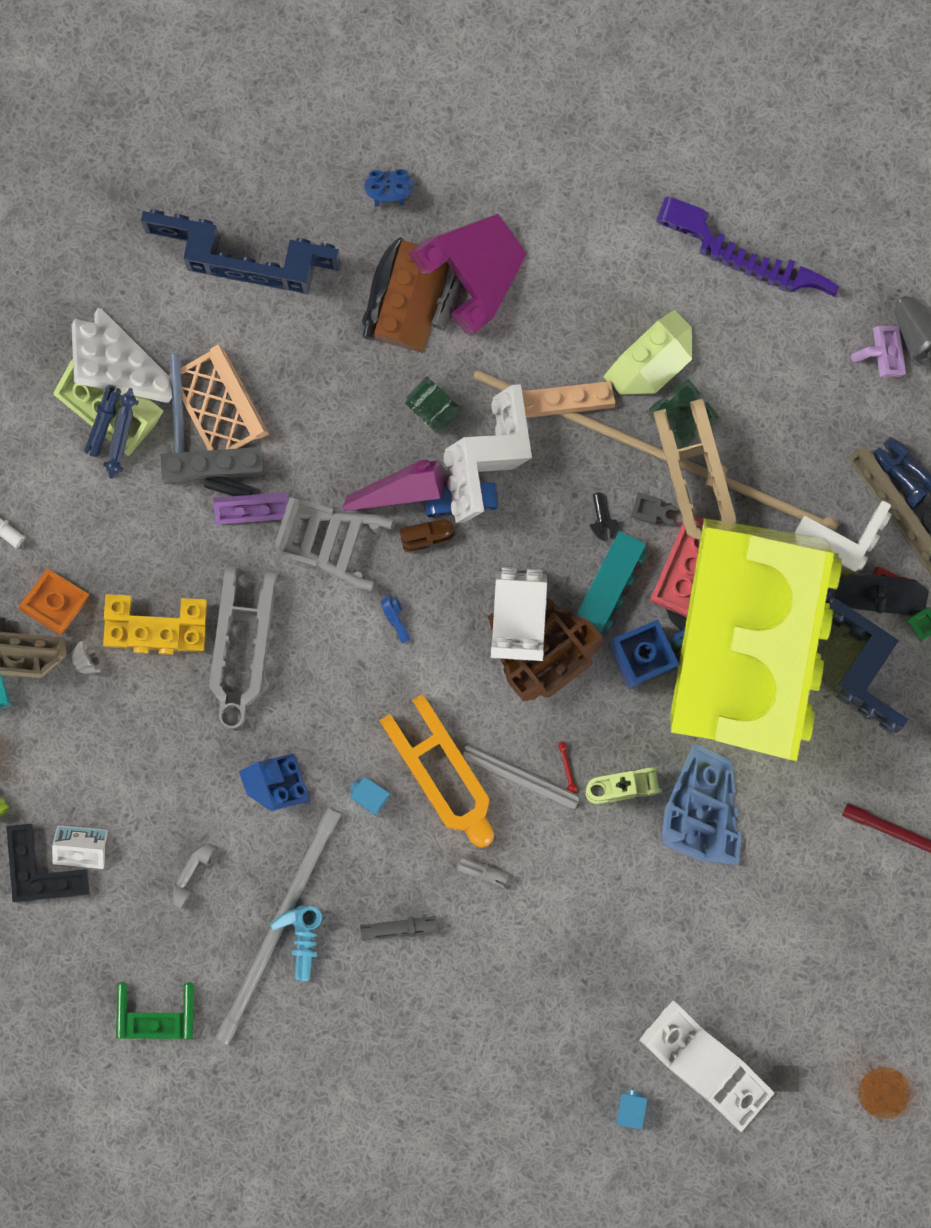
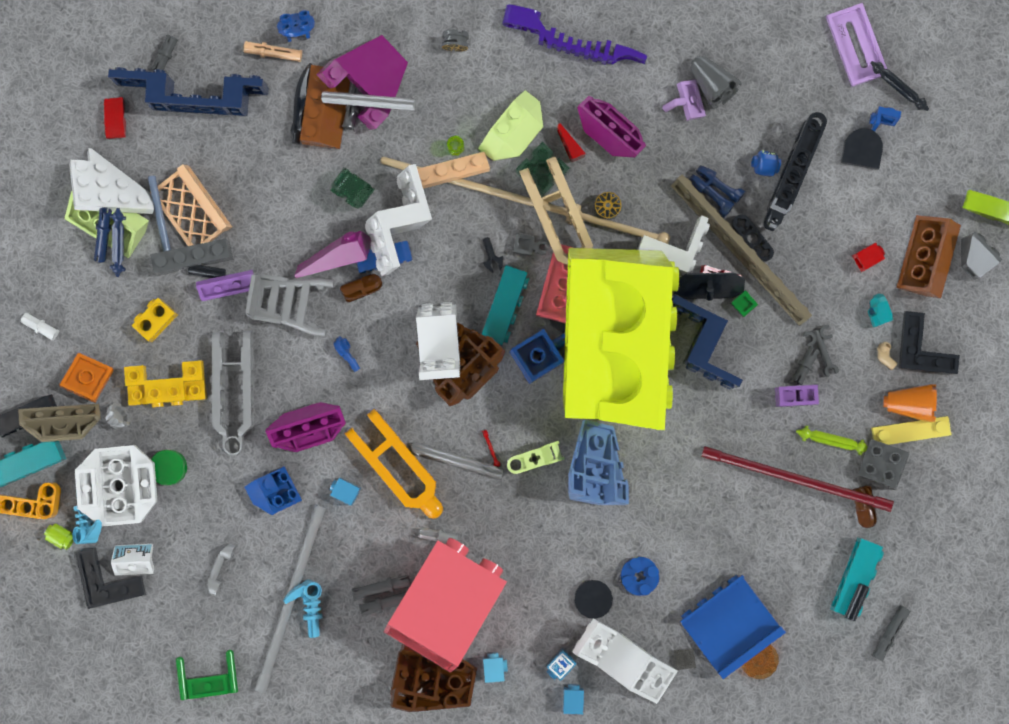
camera: 10 degrees left, 5 degrees up
none -> medium azure piece [72,492,102,544]
none -> white piece [75,445,158,526]
none -> red slope [104,97,126,139]
none -> yellow brick [131,298,178,342]
none -> dark grey pin [151,34,178,70]
none -> green head [151,450,187,486]
none -> light nougat pin [244,41,302,62]
none -> magenta wedge [265,402,346,452]
none -> light grey axle [321,91,416,110]
none -> dark grey pin [359,591,407,617]
none -> coral brick [384,538,507,673]
none -> reddish brown wedge [390,644,477,712]
none -> dark grey wheel [442,29,469,51]
none -> clear neon green bush [447,135,464,156]
none -> medium azure brick [483,652,508,683]
none -> brick [546,648,577,681]
none -> red slope [557,123,586,162]
none -> black tile [574,580,613,619]
none -> magenta wedge [577,96,646,158]
none -> wheel [594,192,621,220]
none -> blue plate [620,557,659,596]
none -> blue panel [680,574,786,679]

